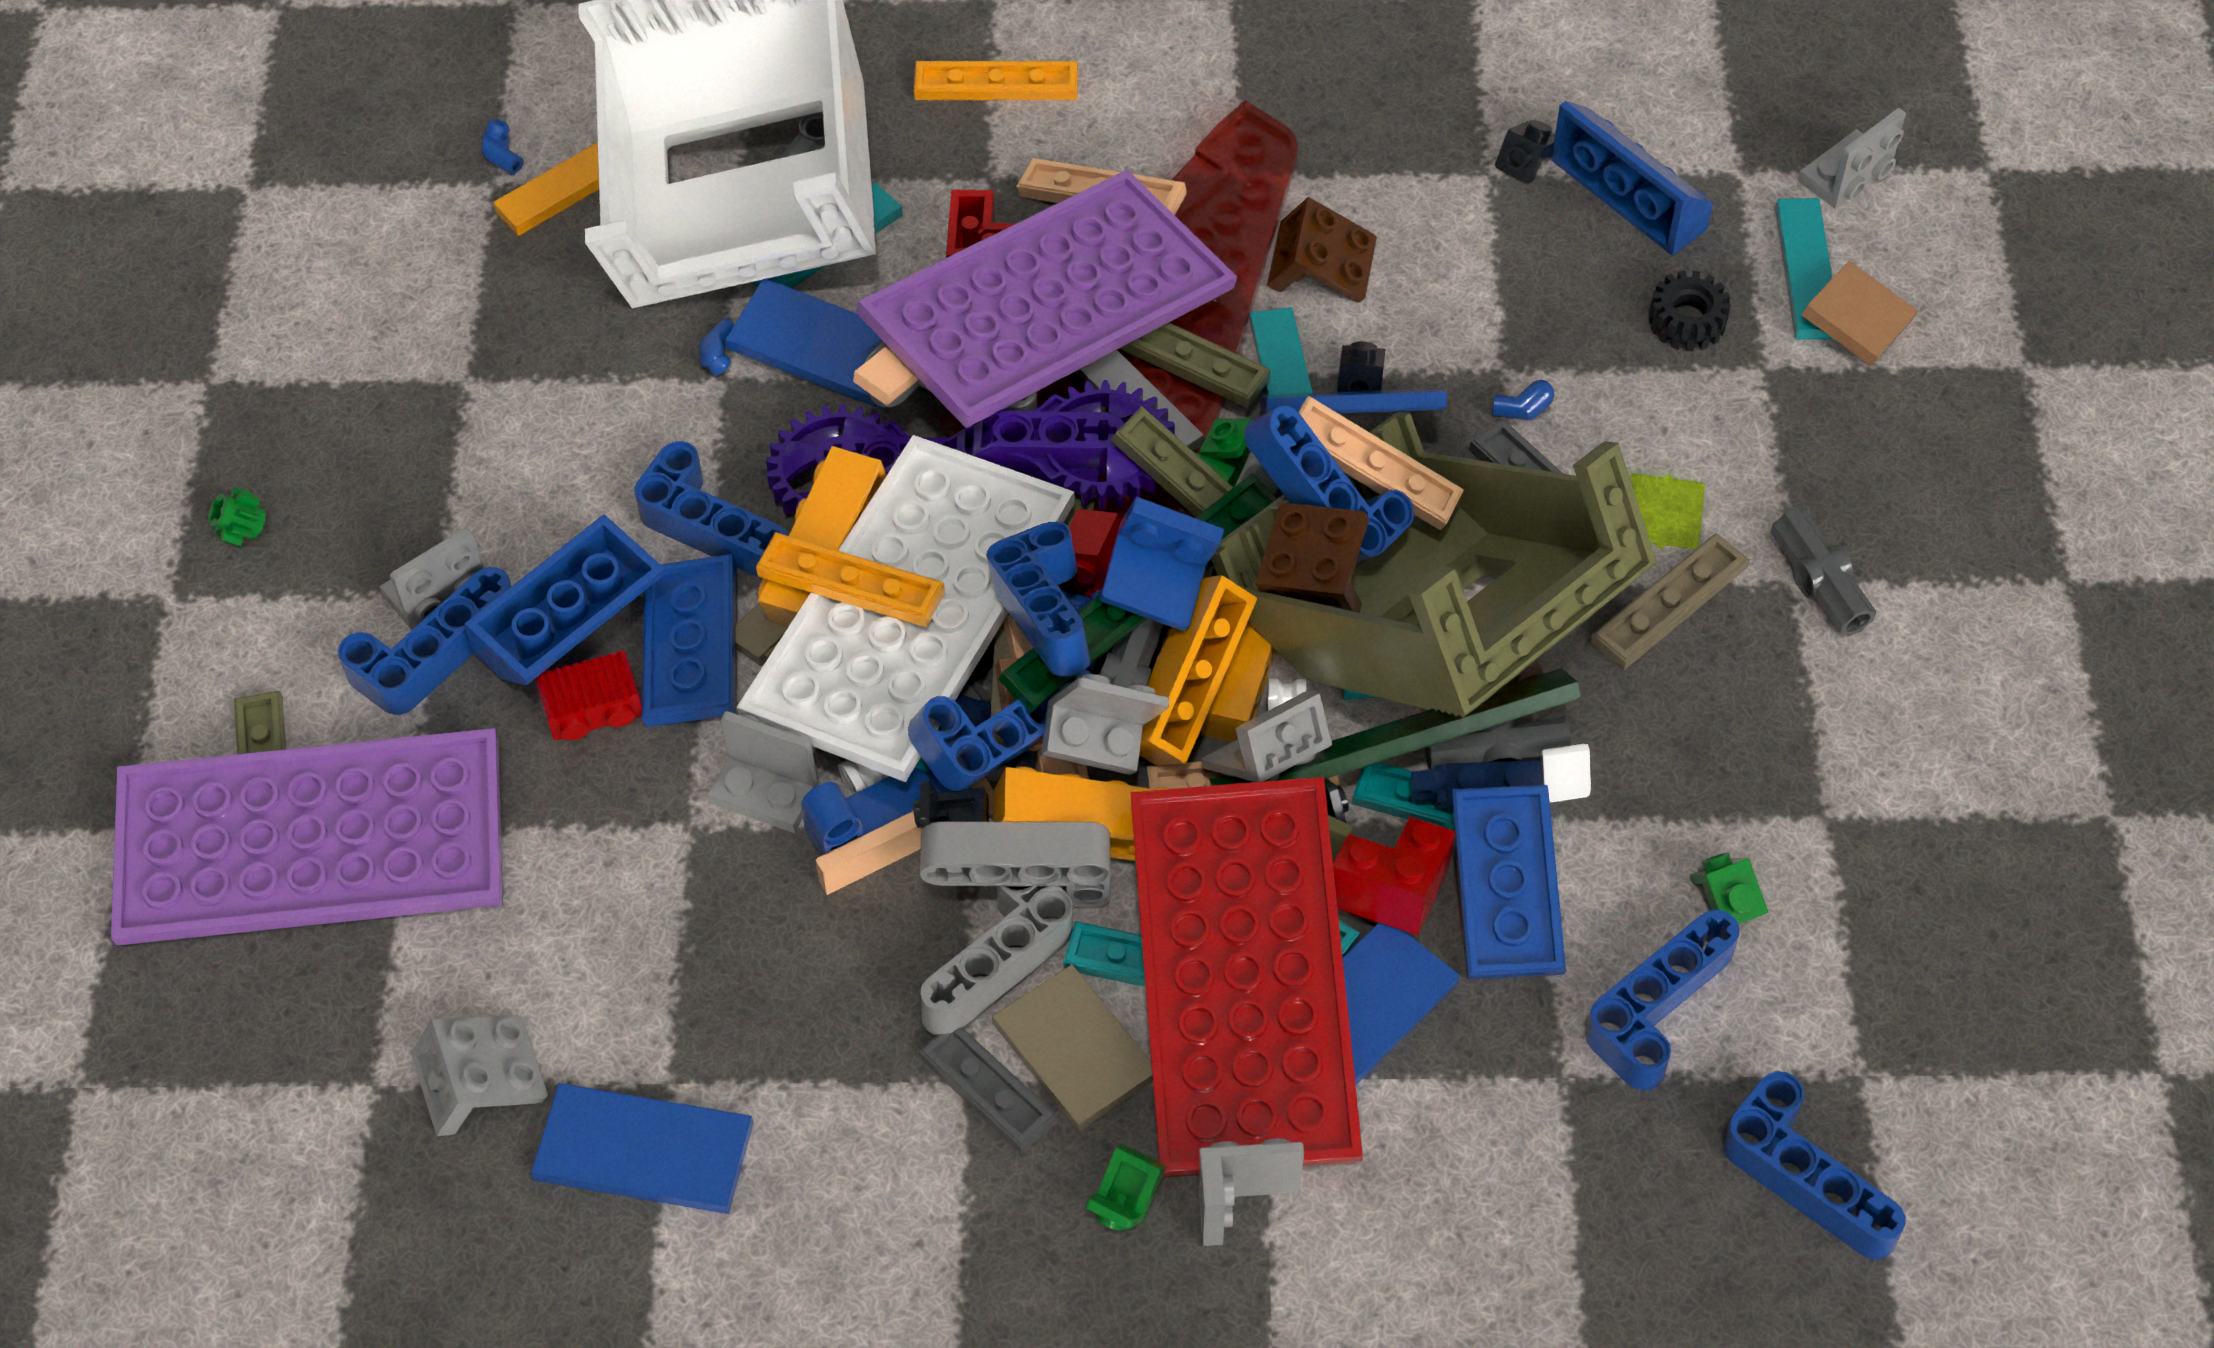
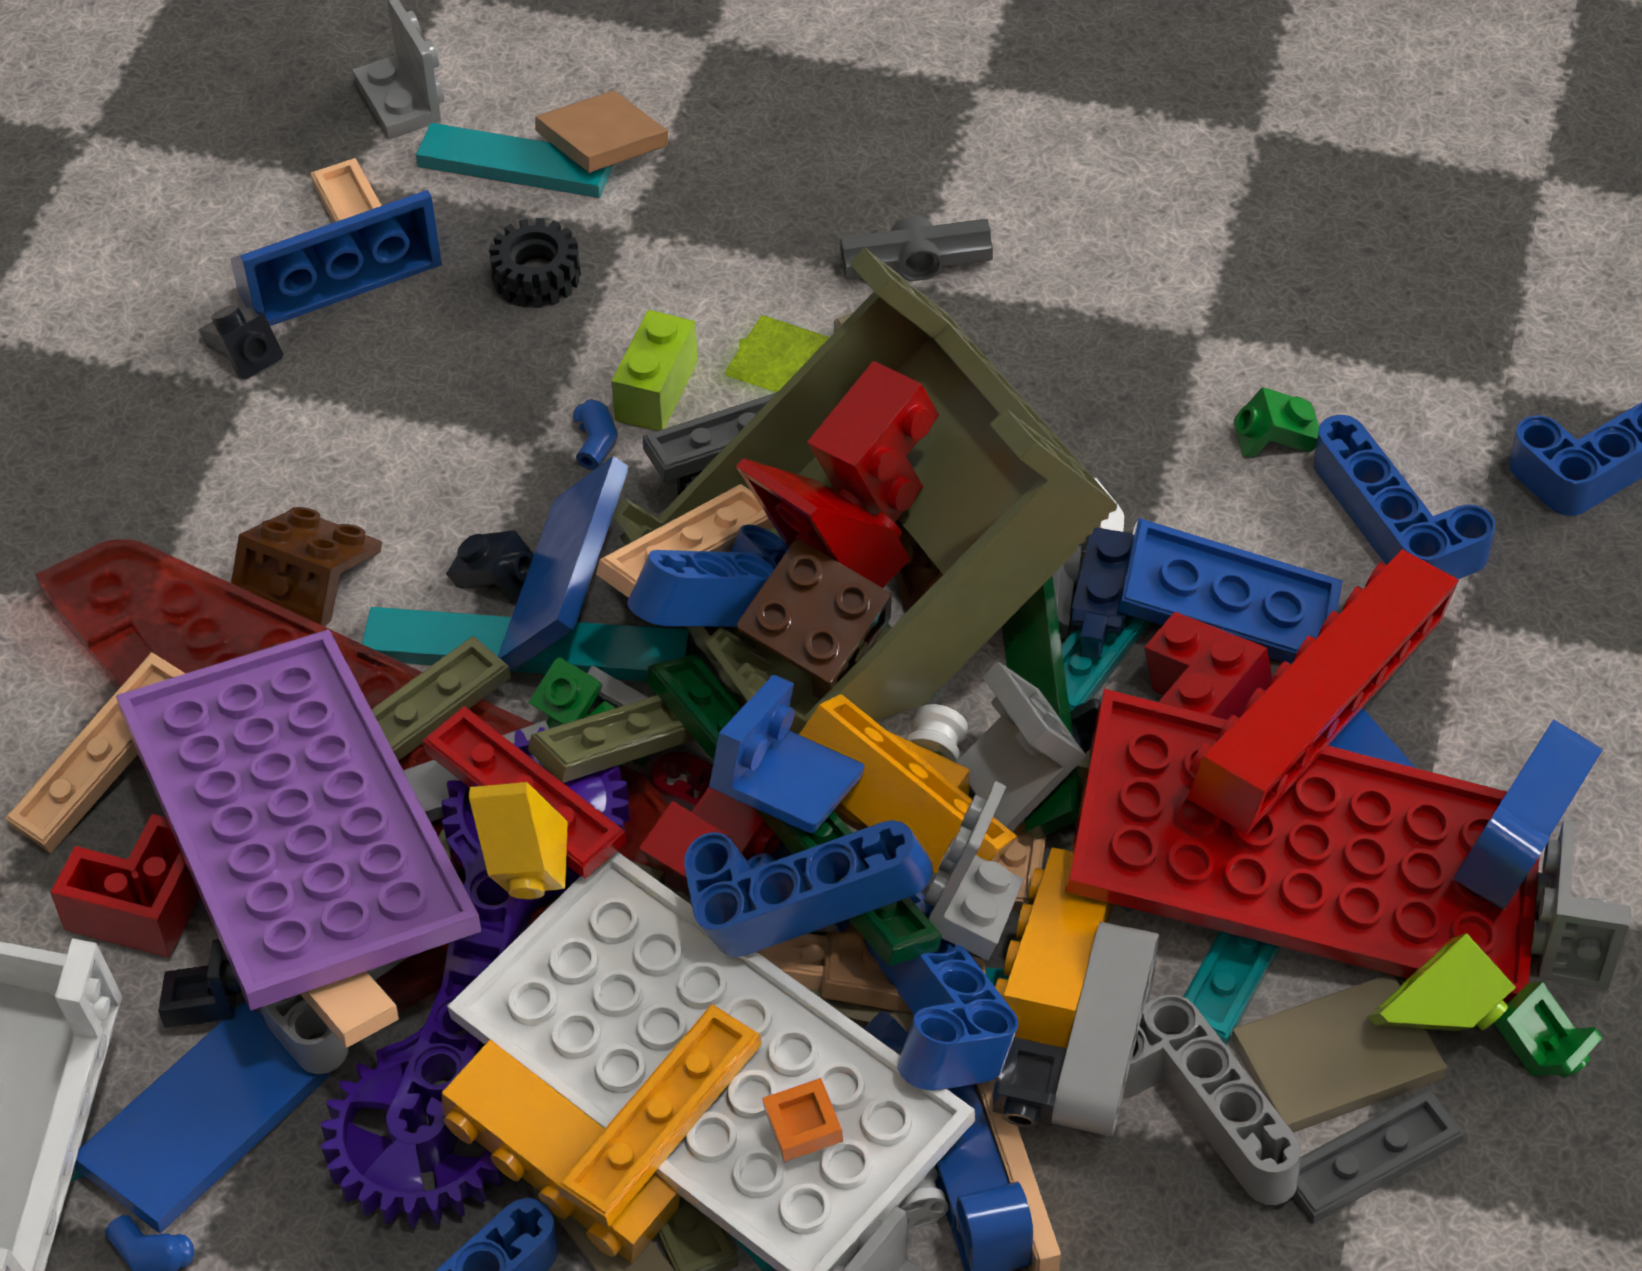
camera: 75 degrees left, 5 degrees down
none -> light nougat tile [310,158,381,223]
none -> red tile [422,706,627,879]
none -> yellow slope [469,782,568,899]
none -> lime brick [611,309,698,431]
none -> red slope [736,458,910,588]
none -> orange plate [762,1078,843,1162]
none -> red brick [807,361,939,523]
none -> red brick [1187,549,1459,834]
none -> lime slope [1367,933,1516,1031]
none -> blue beam [1453,719,1603,910]

